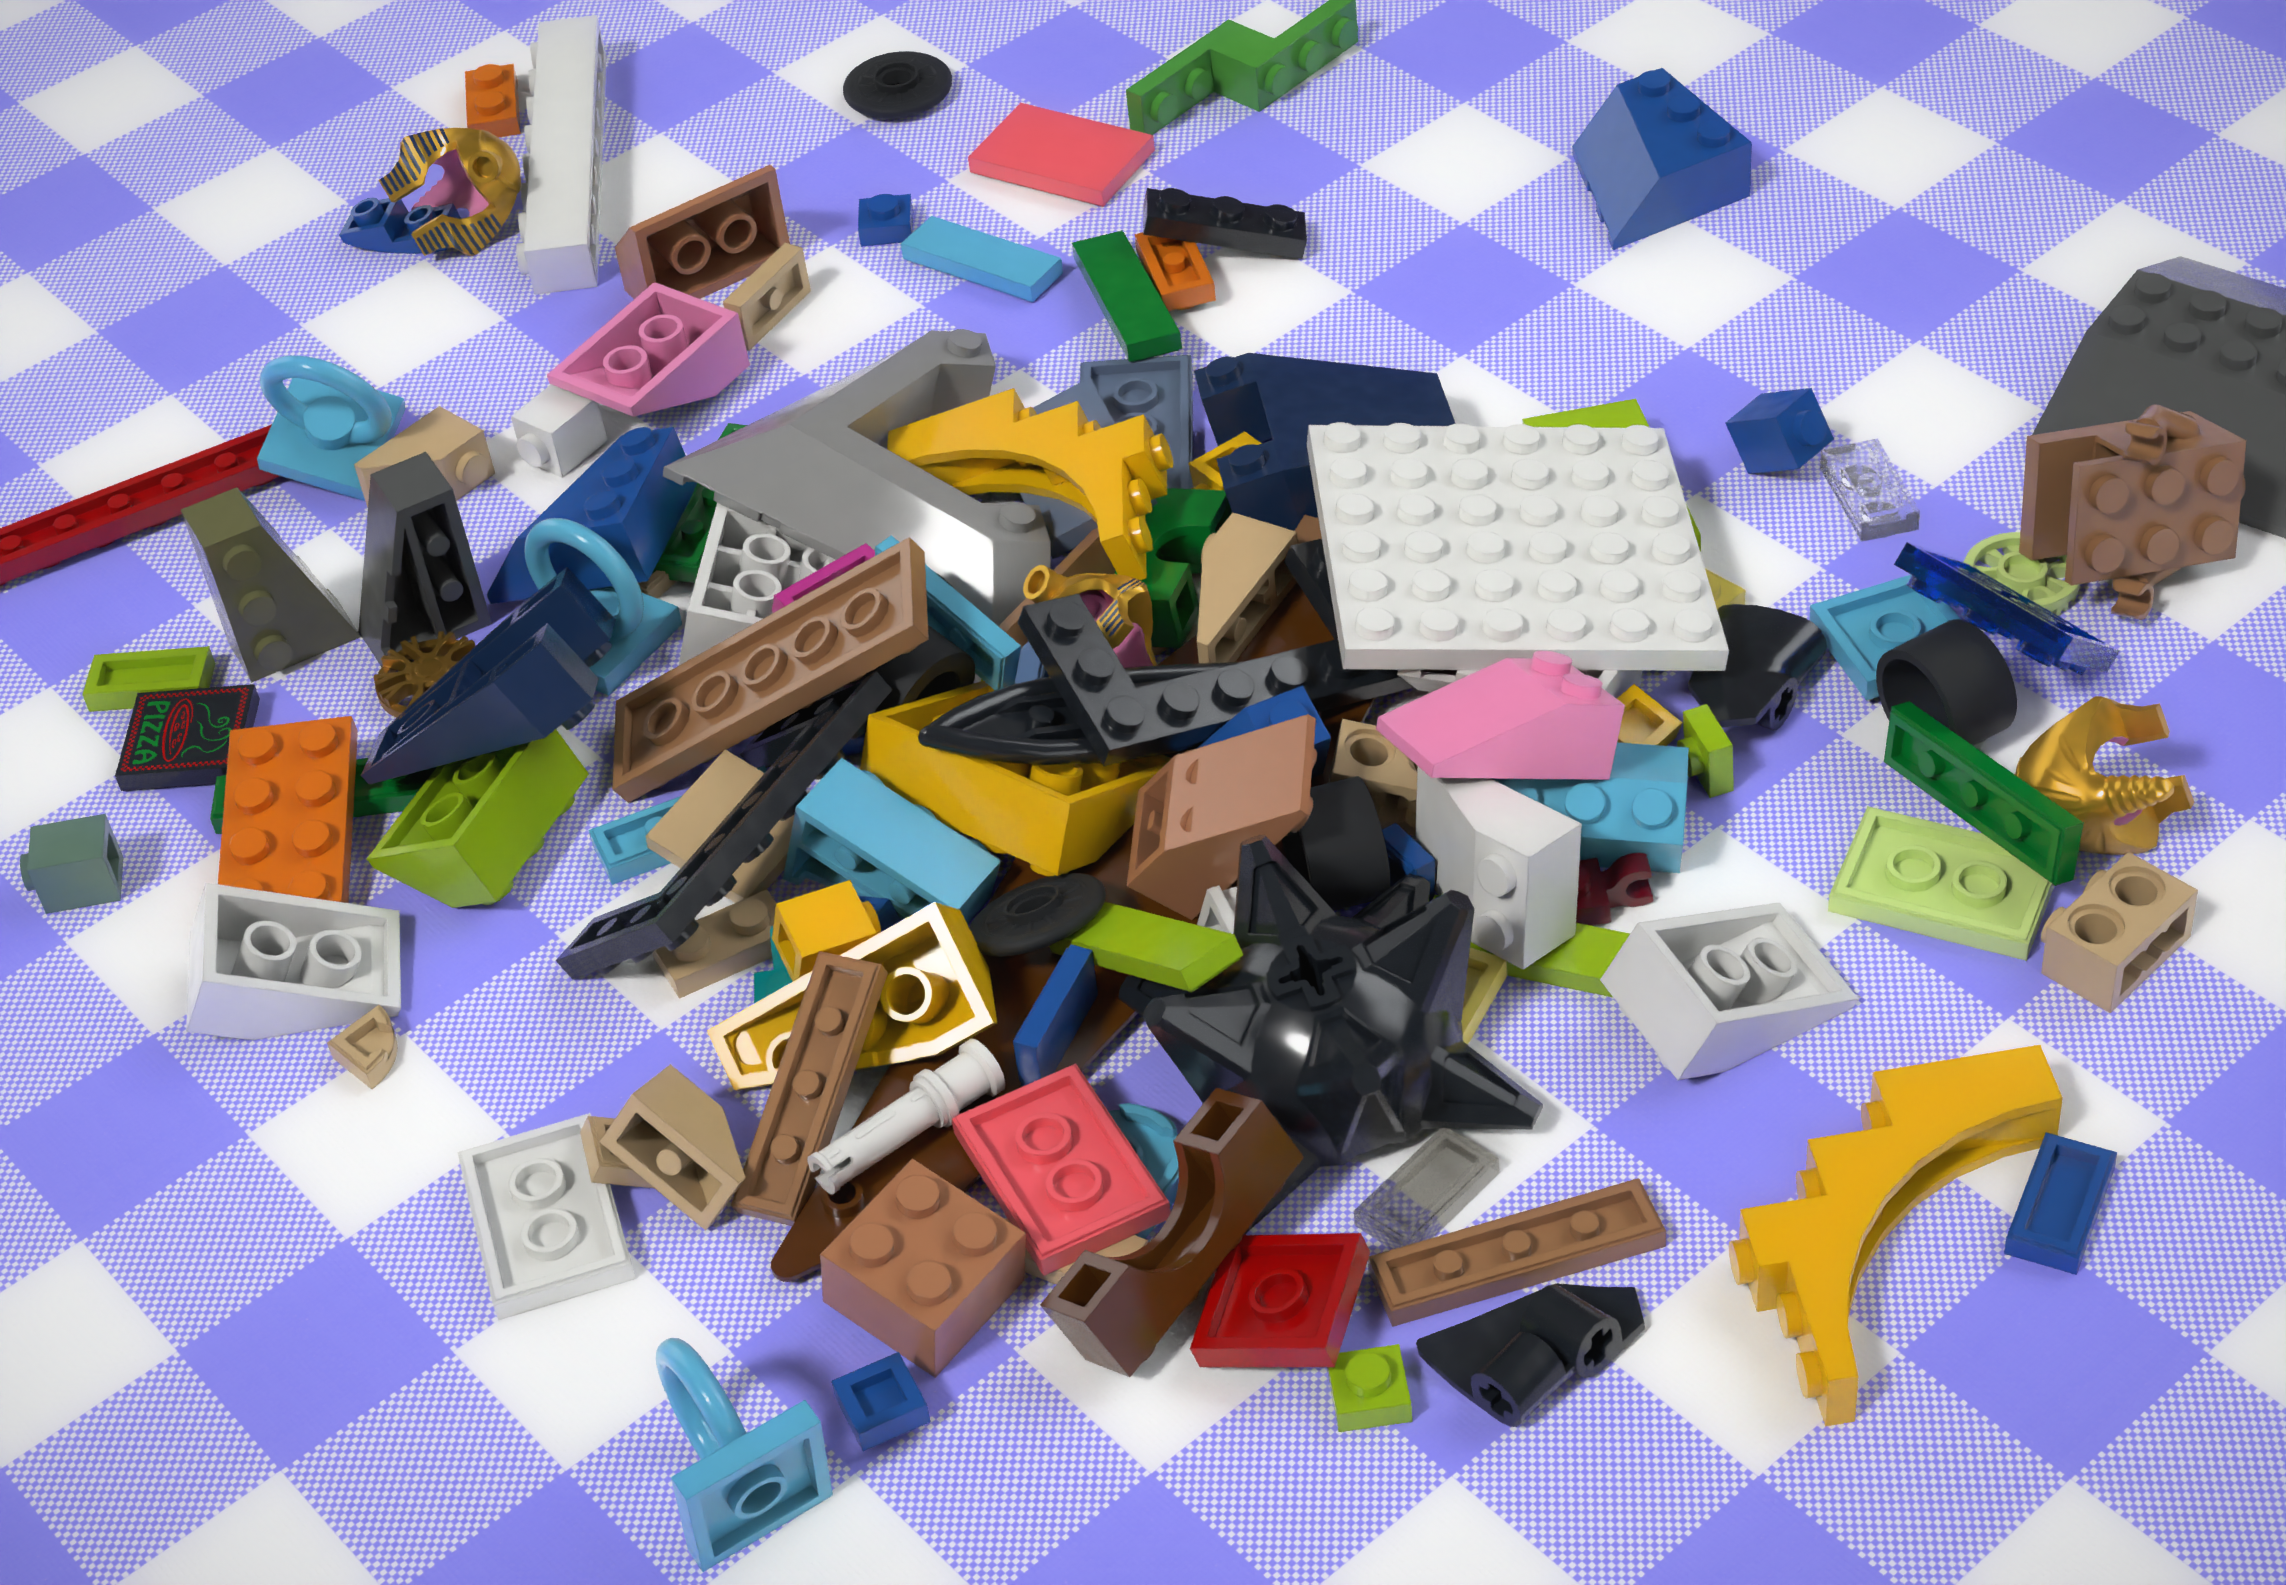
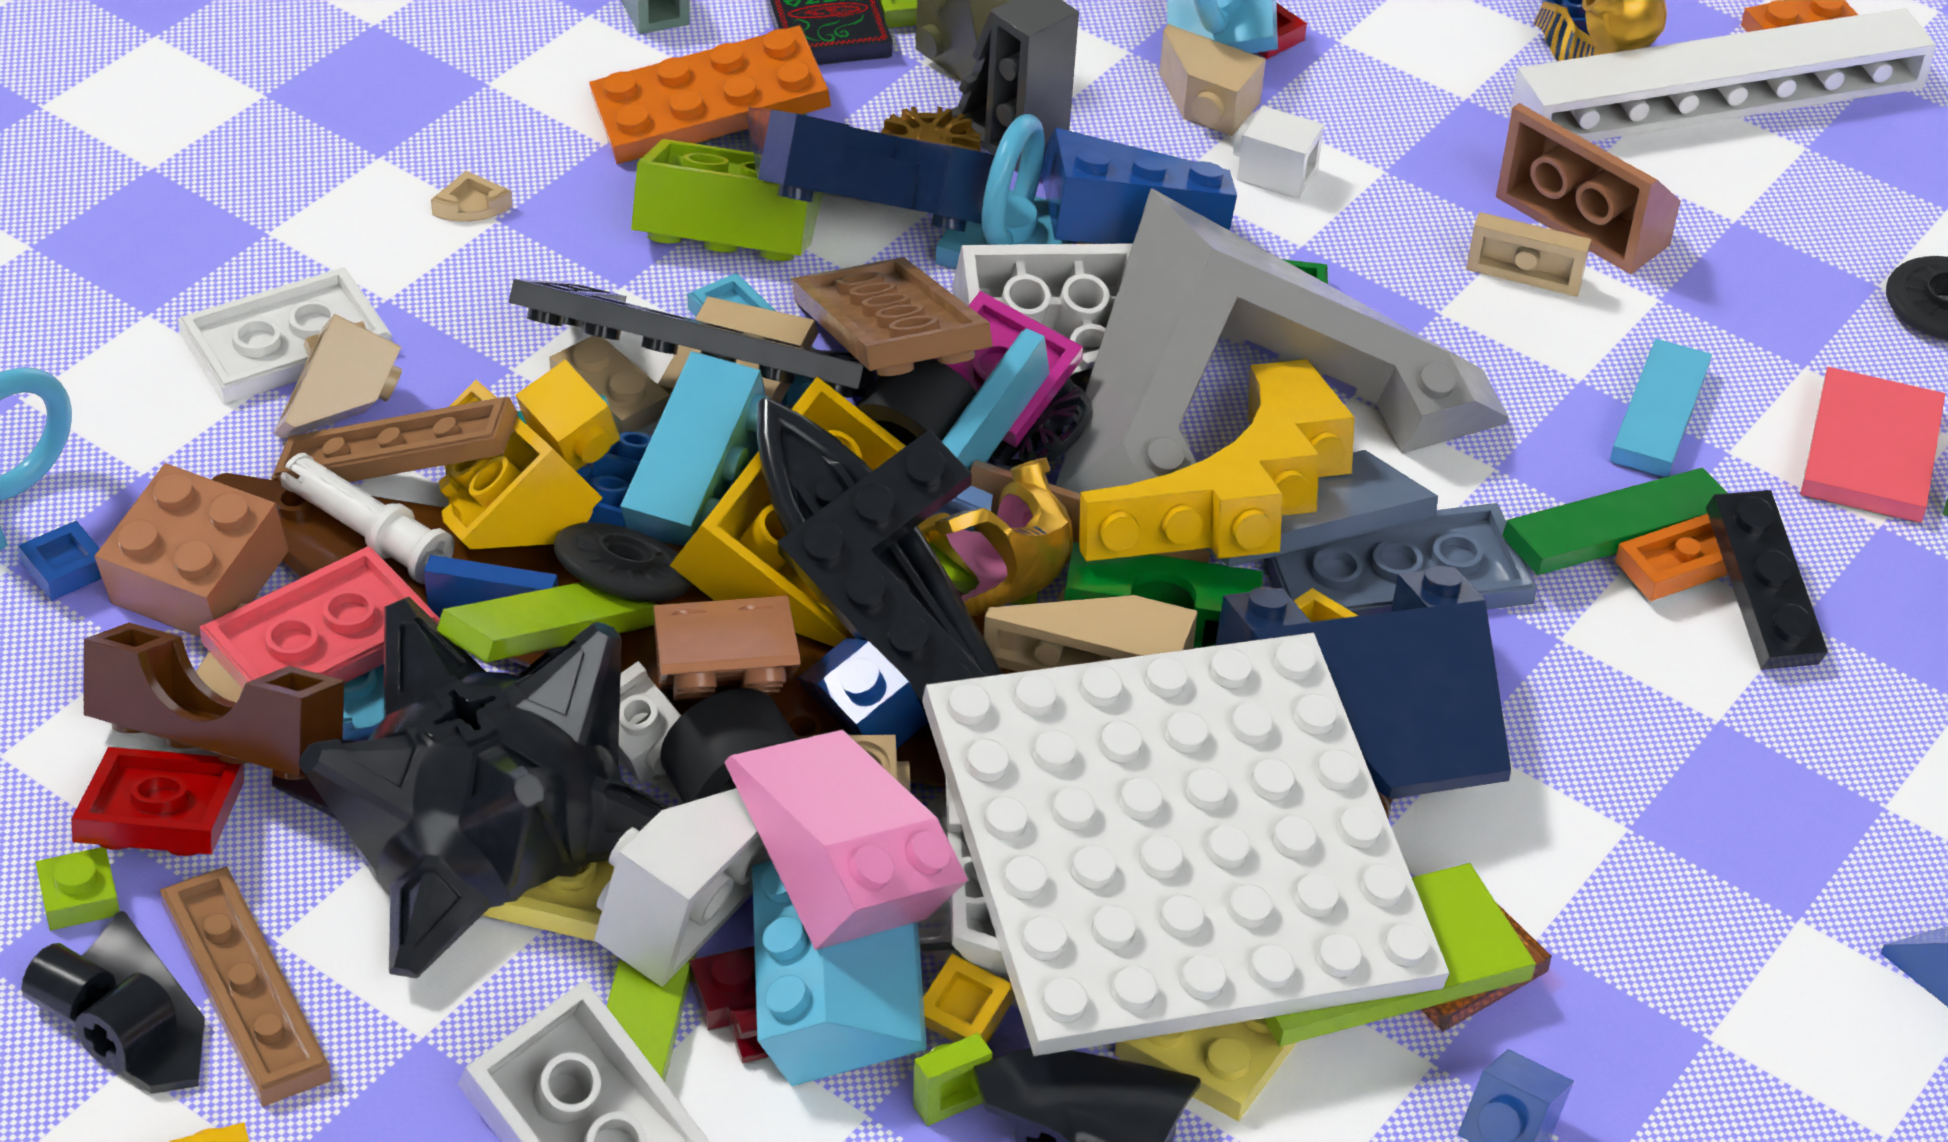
camera: 70 degrees right, 0 degrees up
white slope [186,883,401,1040] -> none
bright pink slope [547,282,750,417] -> none
blue plate [858,194,914,247] -> none
clear smoke tile [1353,1128,1500,1249] -> none

